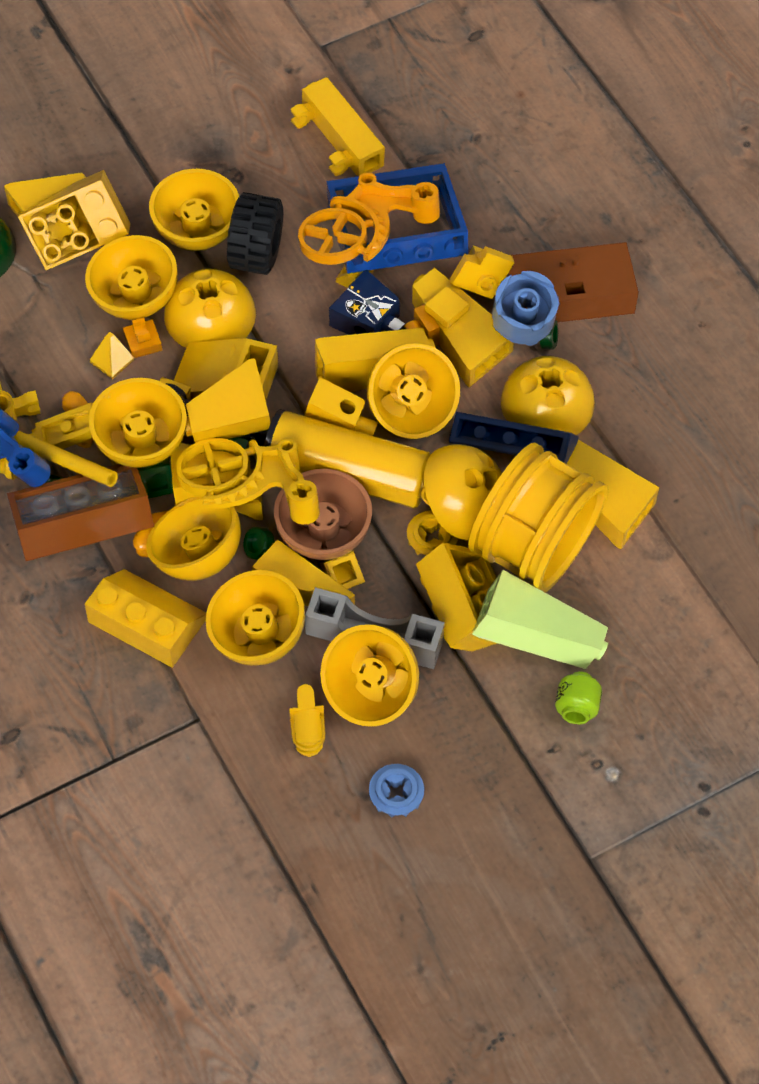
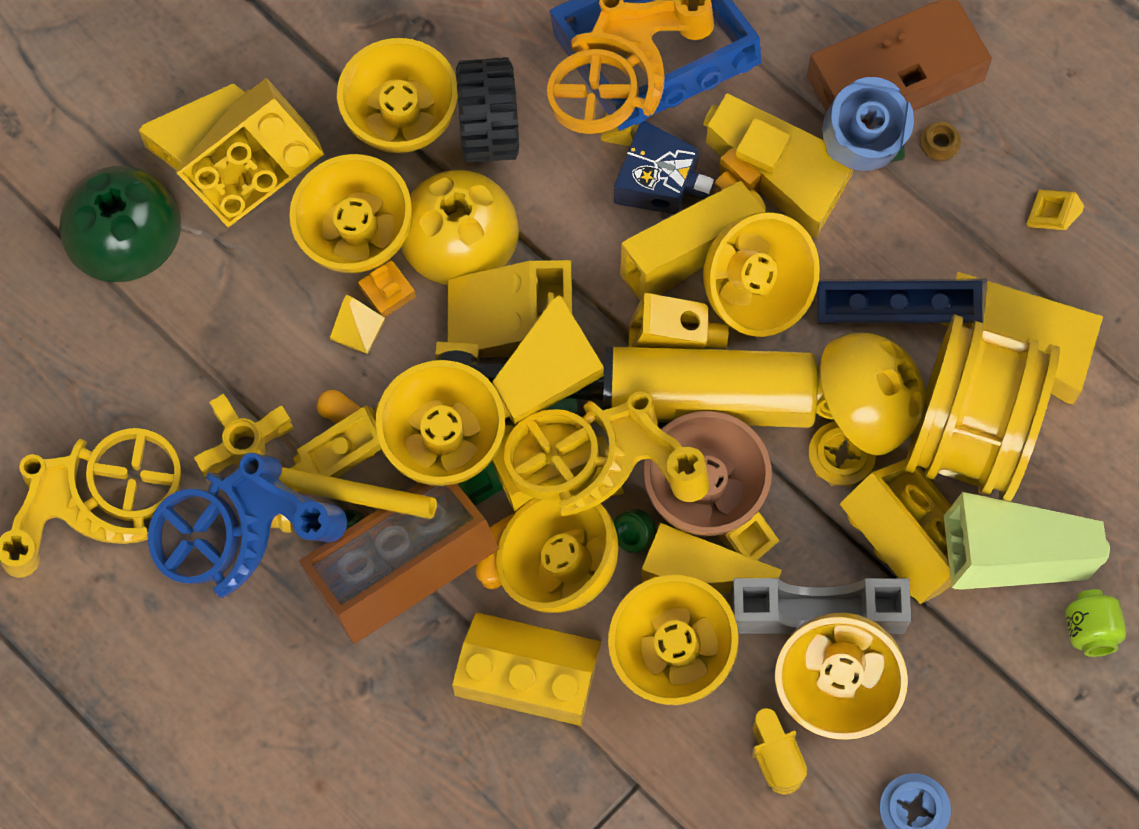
camera: 15 degrees left, 10 degrees up
yellow brick [450,245,514,299] -> none
yellow piece [501,356,595,435] -> none
none -> pearl gold plate [920,121,961,161]
none -> yellow slope [1026,189,1084,230]

